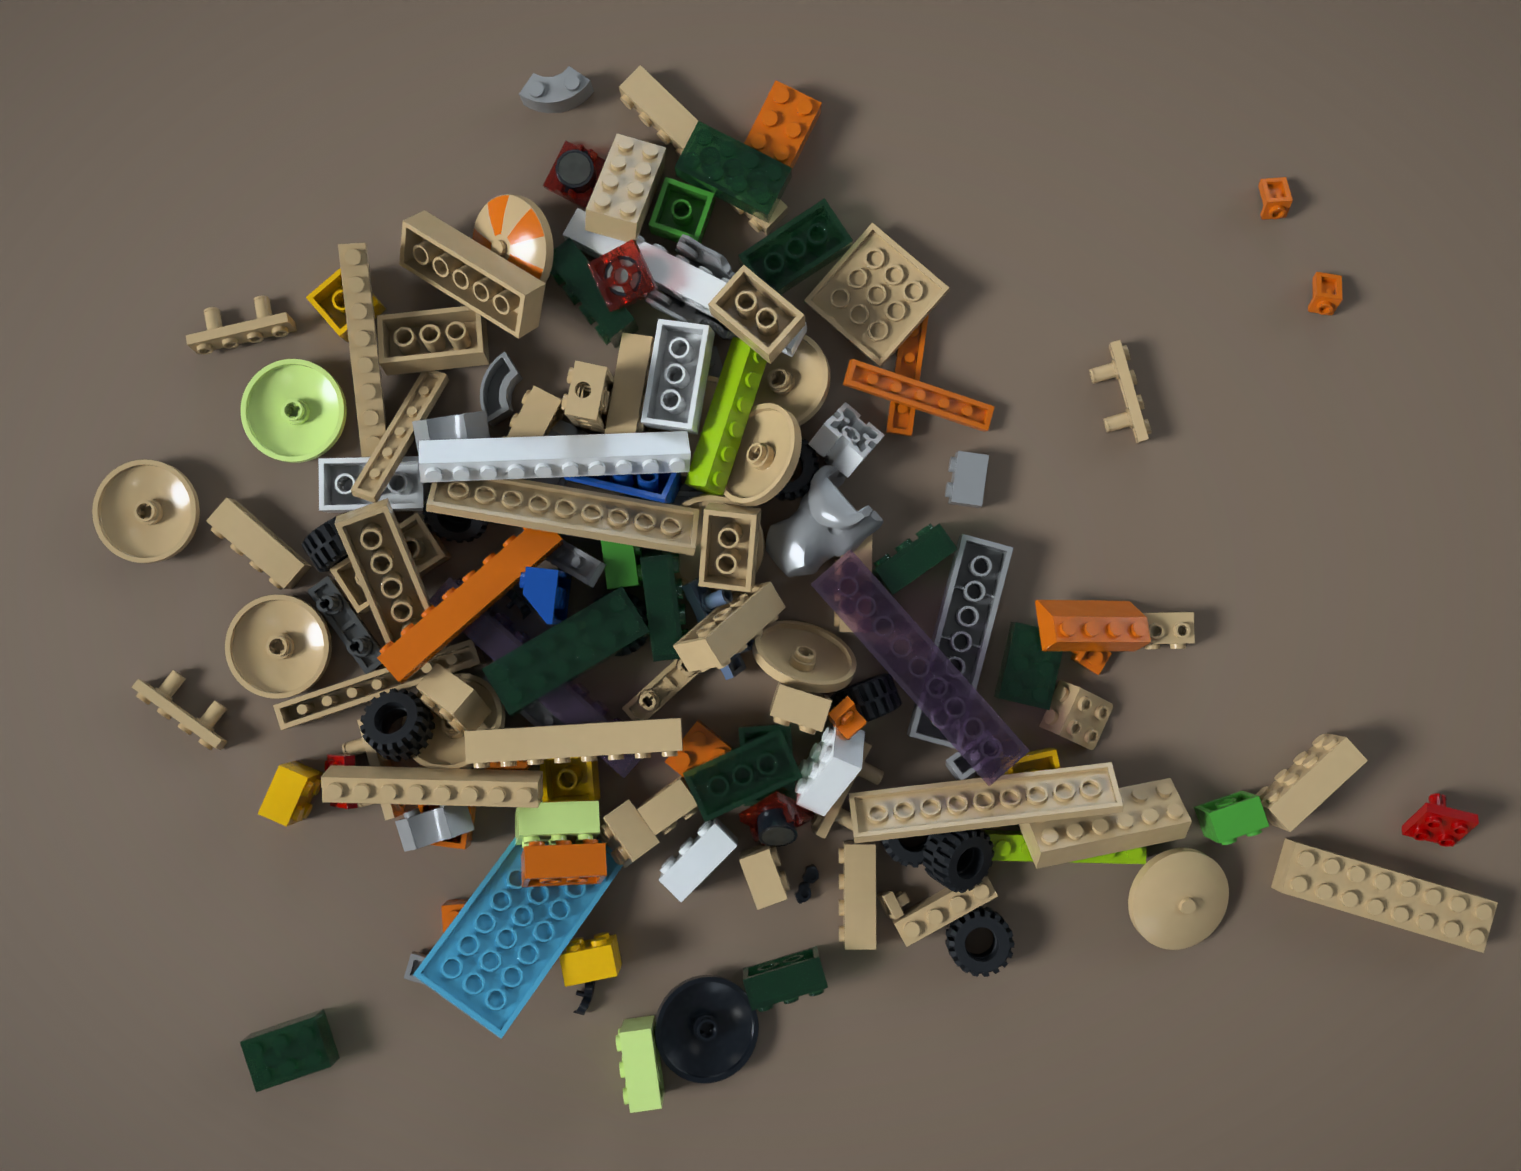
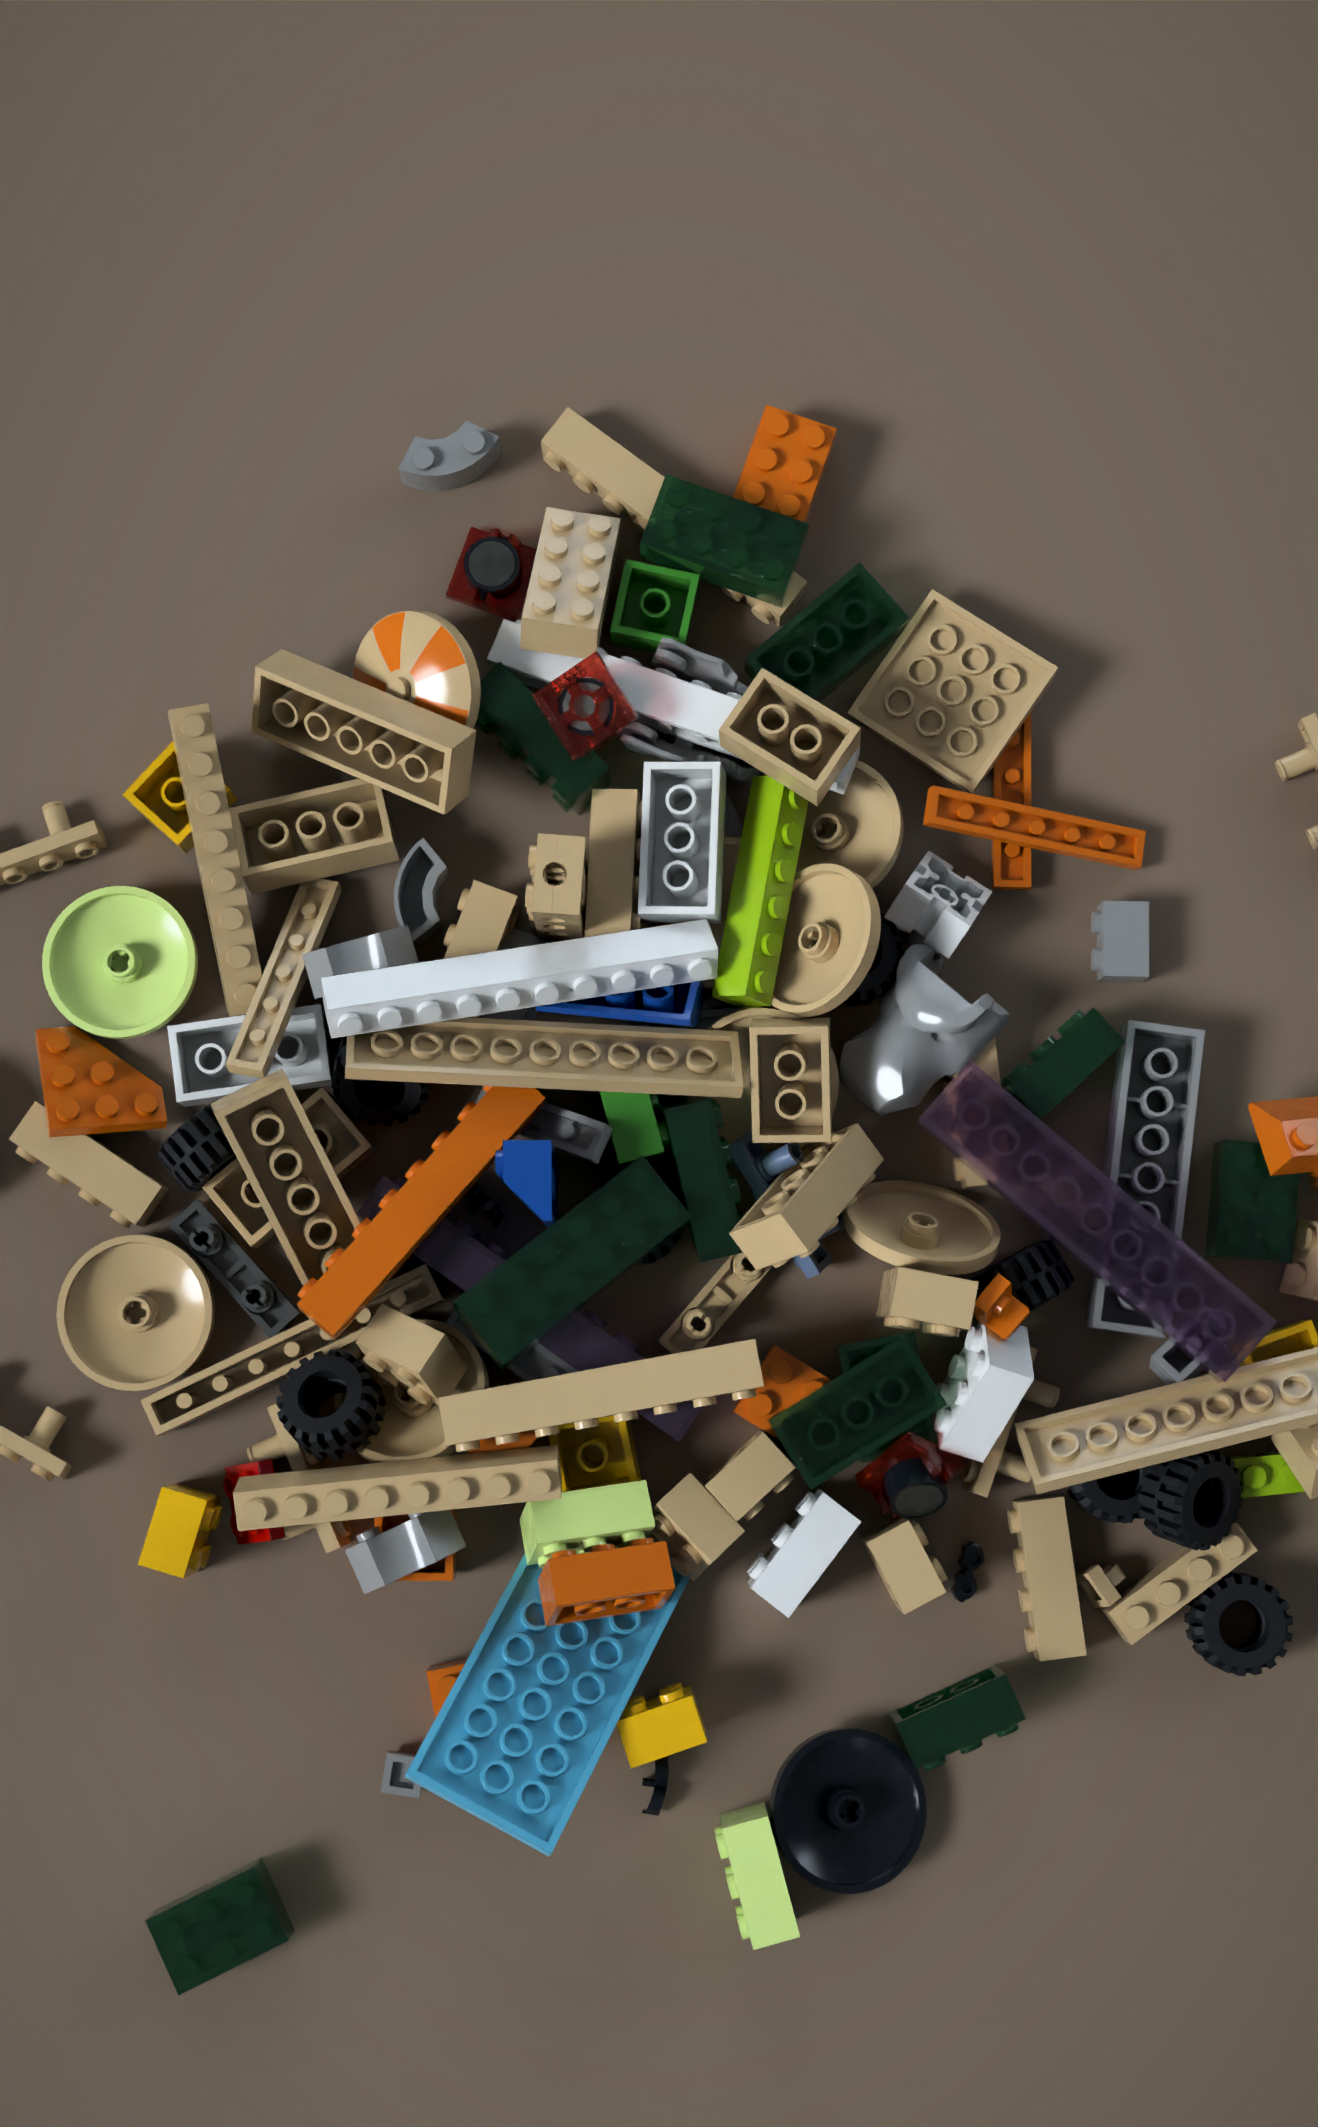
camera: 10 degrees left, 5 degrees down
none -> orange plate [35,1026,168,1138]

